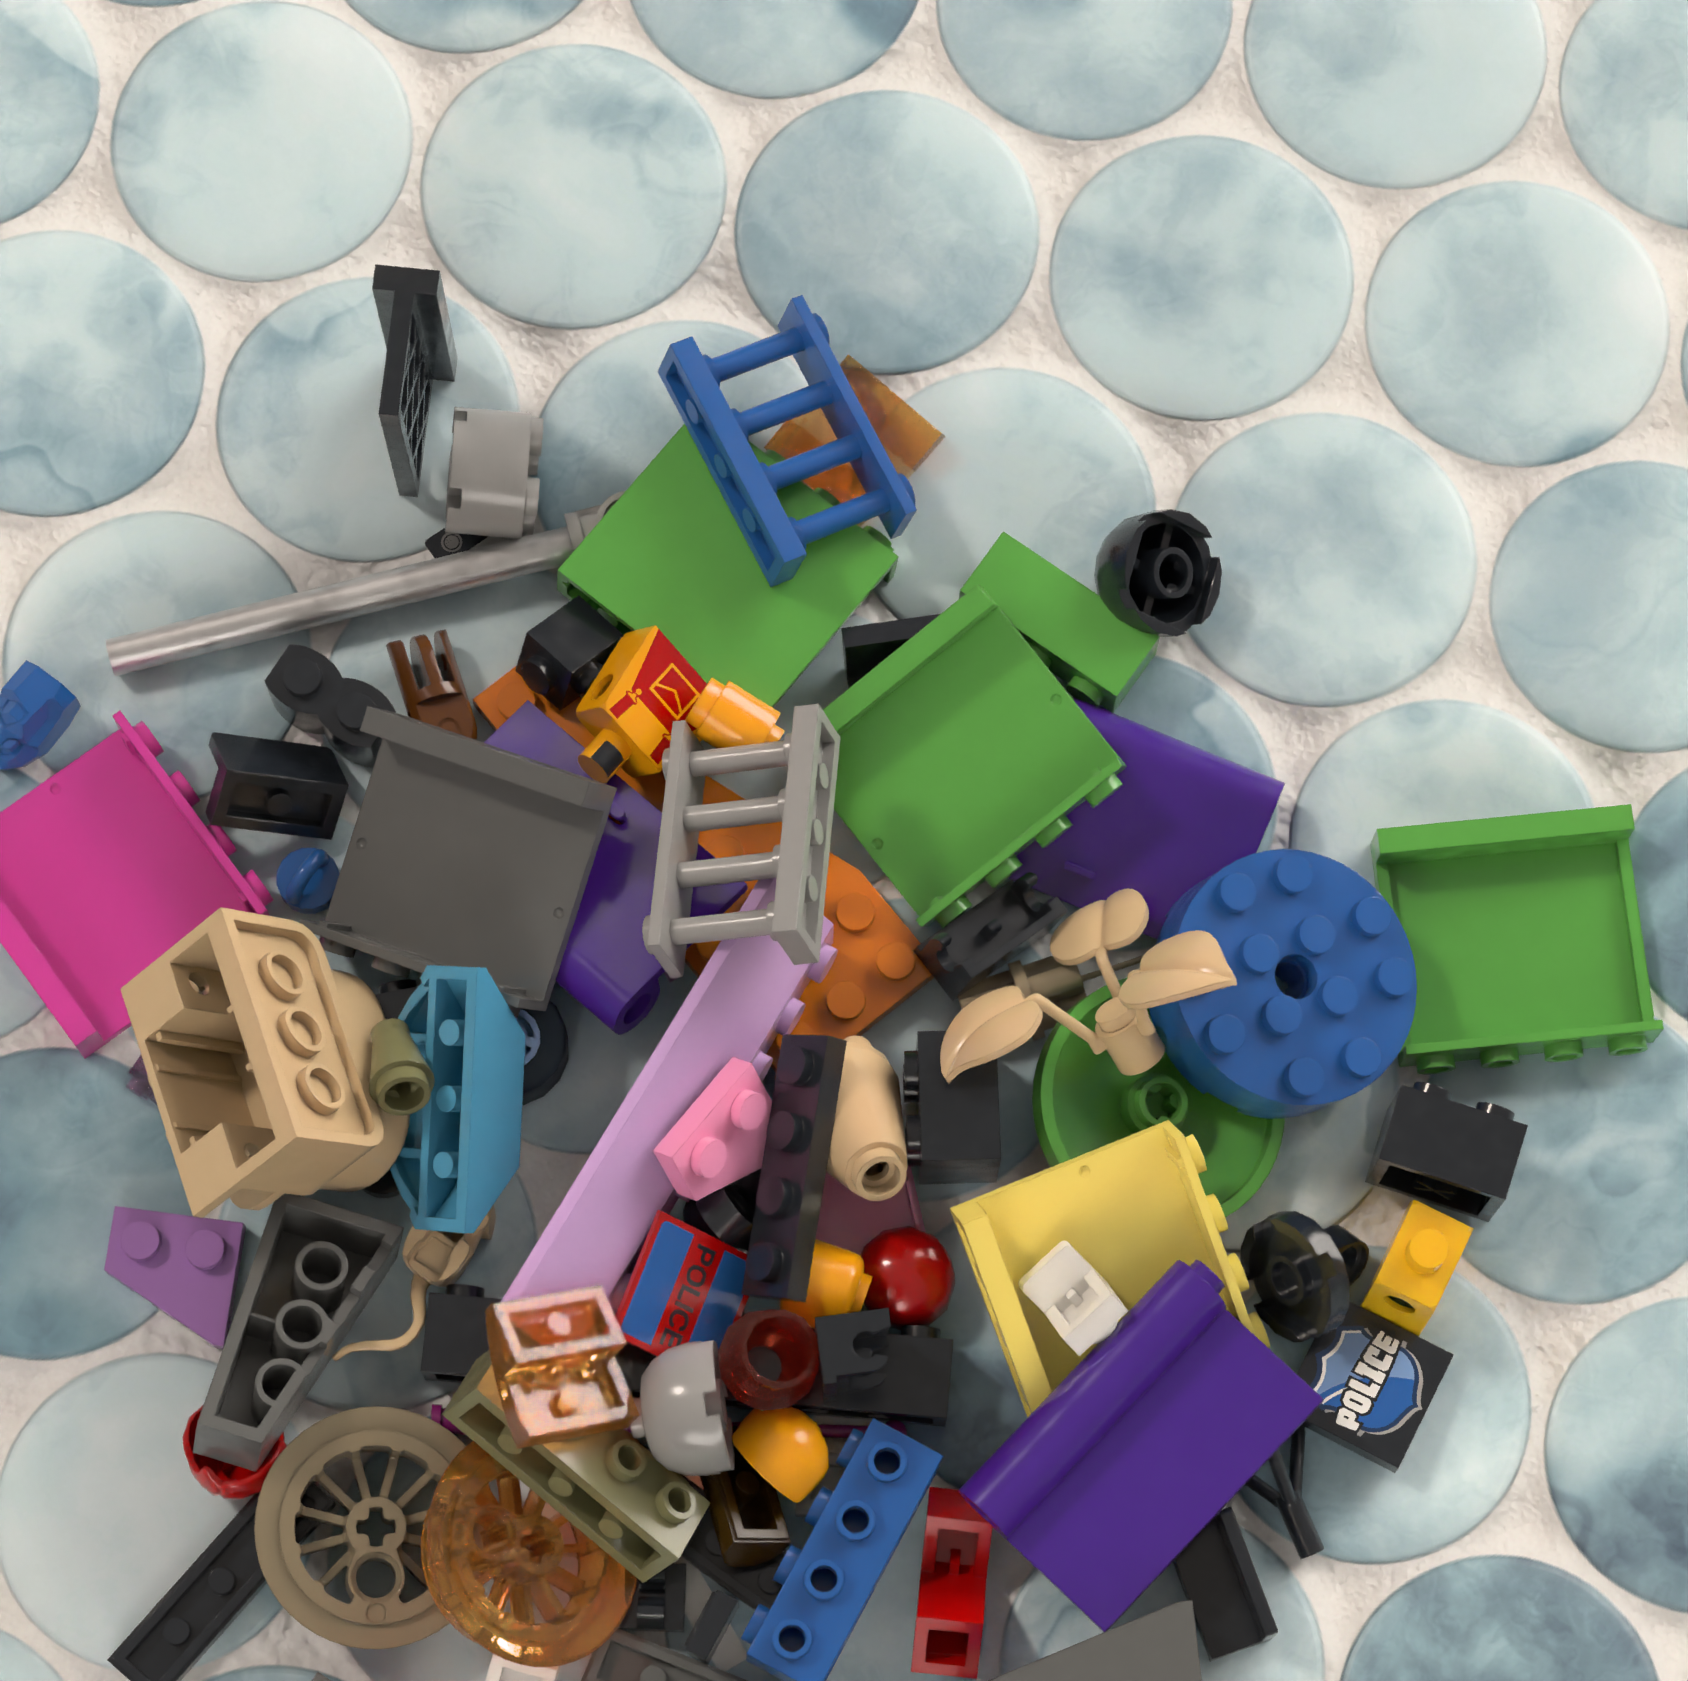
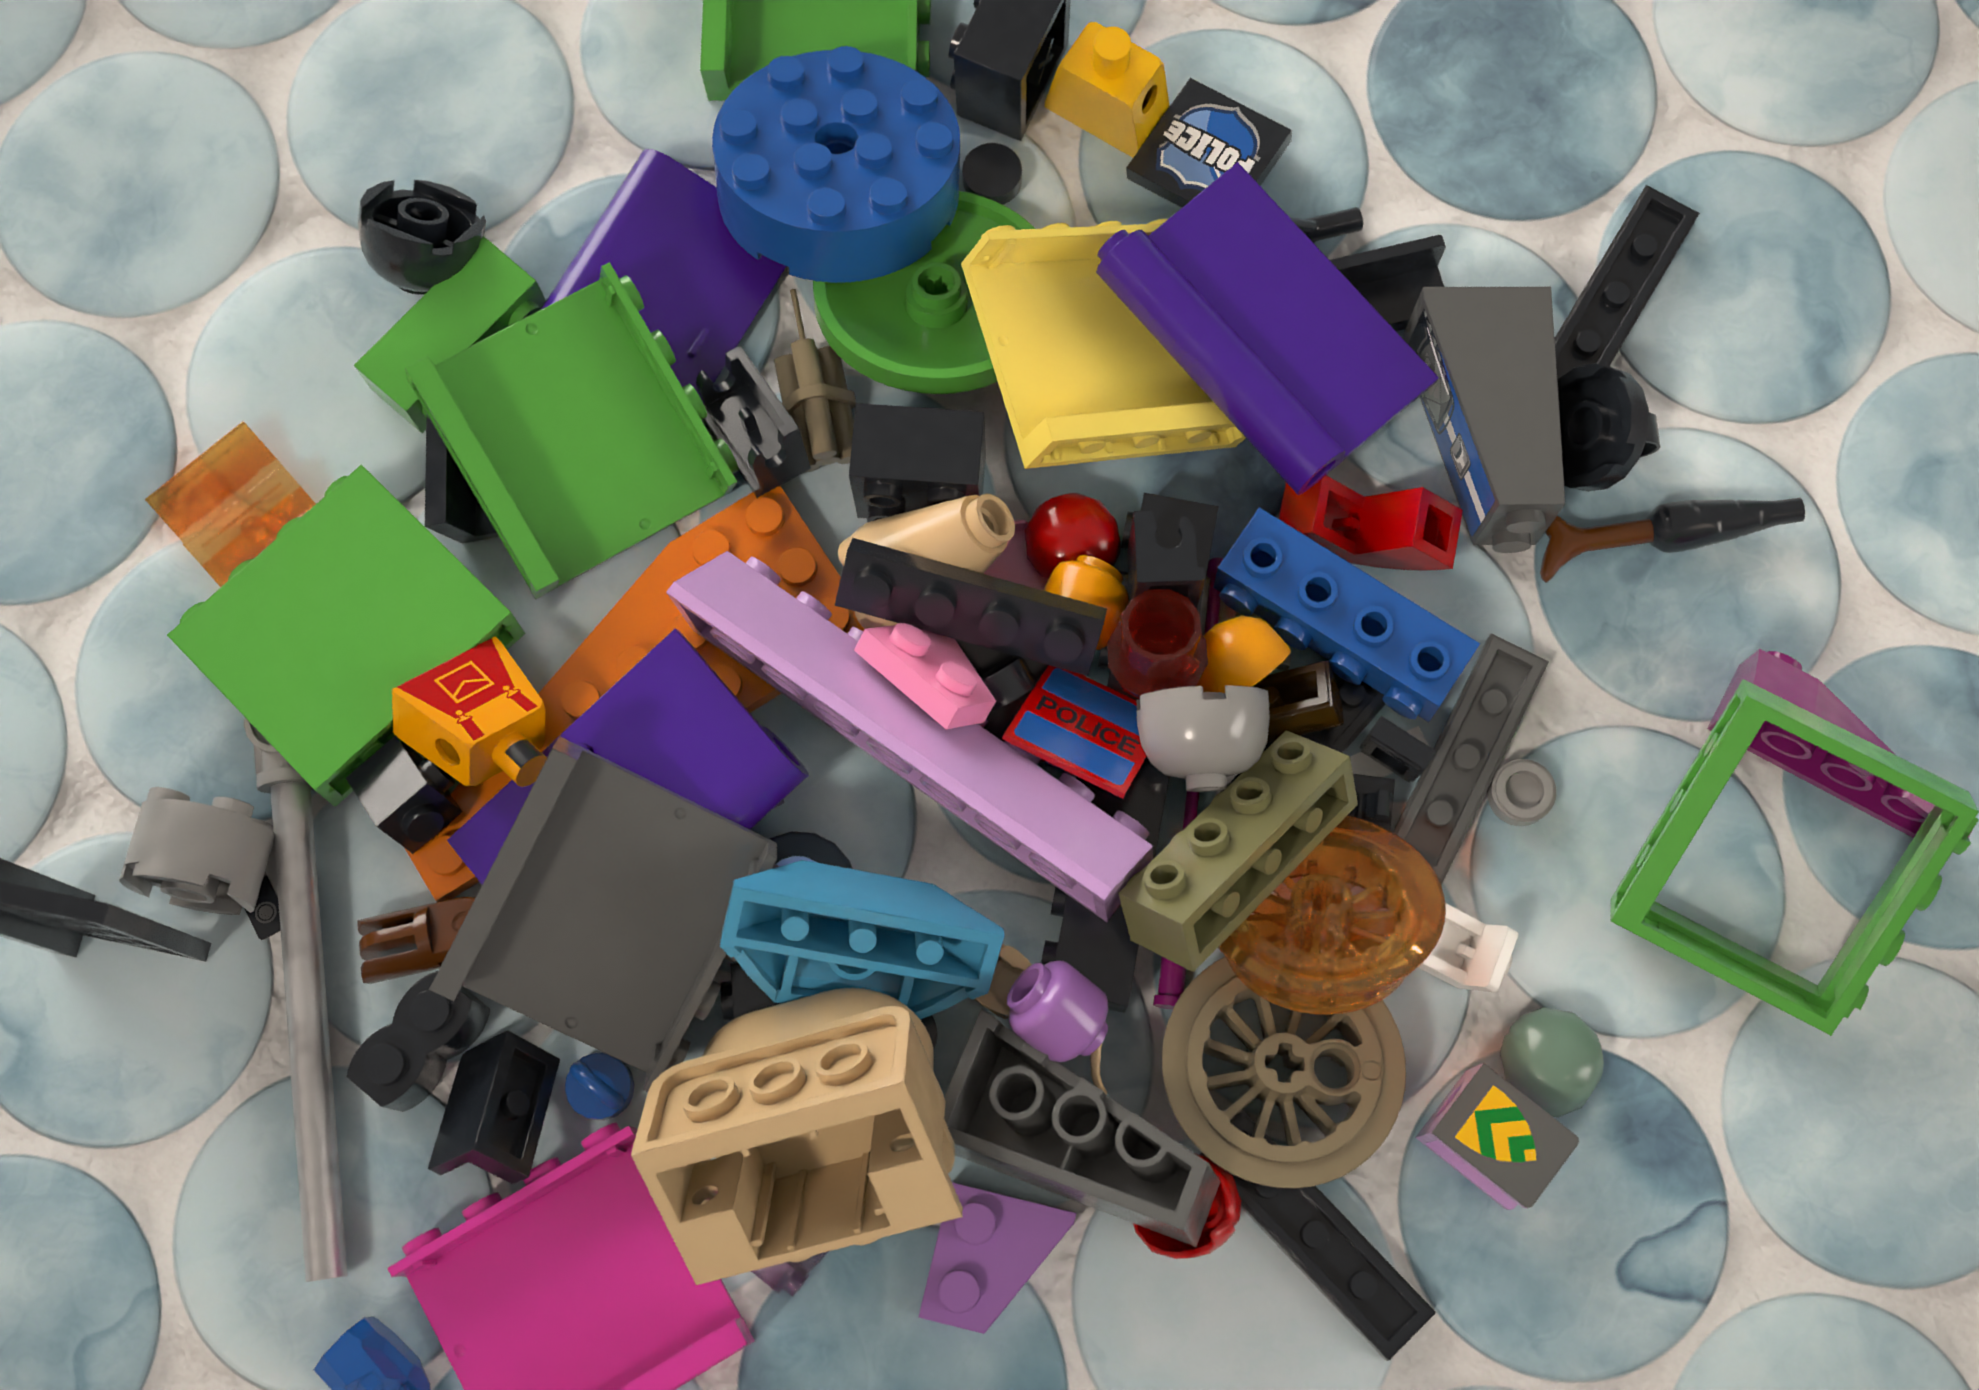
camera: 80 degrees left, 0 degrees up
olive cone [369,1018,435,1115] -> none
clear orange slope [485,1285,640,1449] -> none
light grey fence [642,703,840,978] -> none
blue fence [657,295,917,587] -> none
light orange brick [685,677,785,749] -> none
tan plant [940,888,1237,1084] -> none
white bracket [1018,1241,1128,1356] -> none
black tile [1240,1211,1369,1342] -> none
none -> black tile [962,143,1022,205]
none -> medium lavender head [1007,961,1108,1062]

